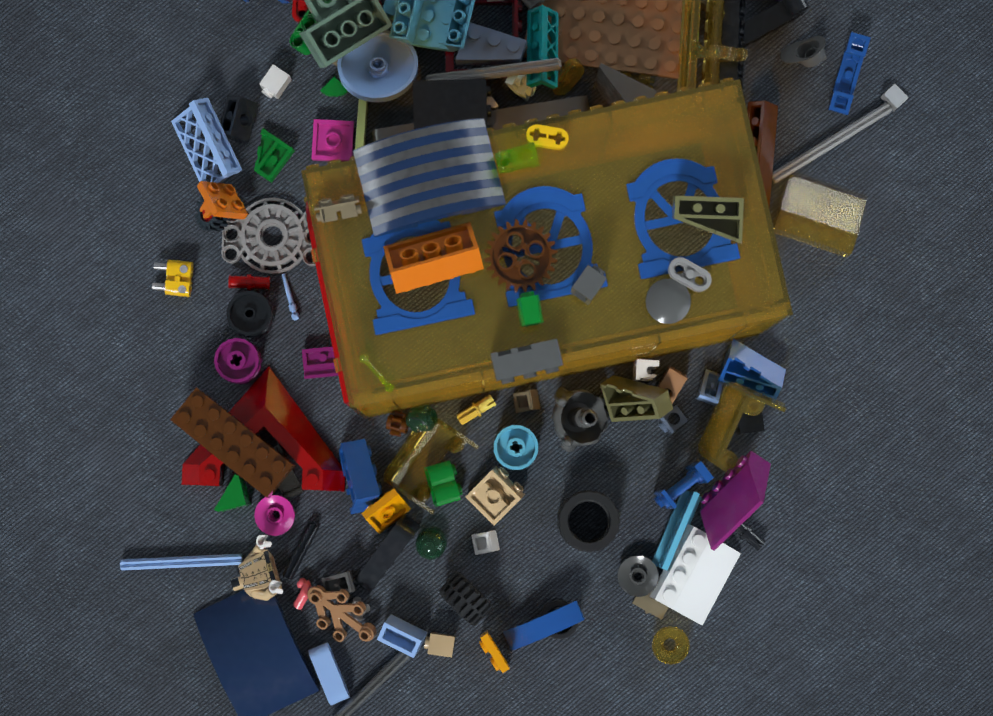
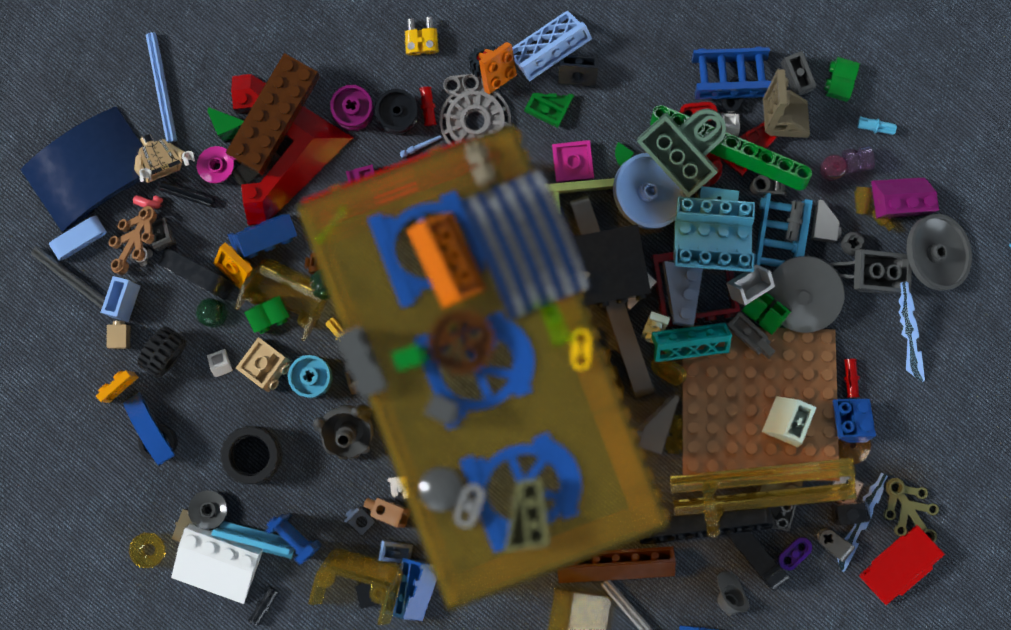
camera: 80 degrees right, 0 degrees up
white brick [259,64,292,99] -> none
light grey axle [426,58,562,80] -> none
olive wedge [600,375,673,422] -> none
magenta slope [700,451,771,551] -> none

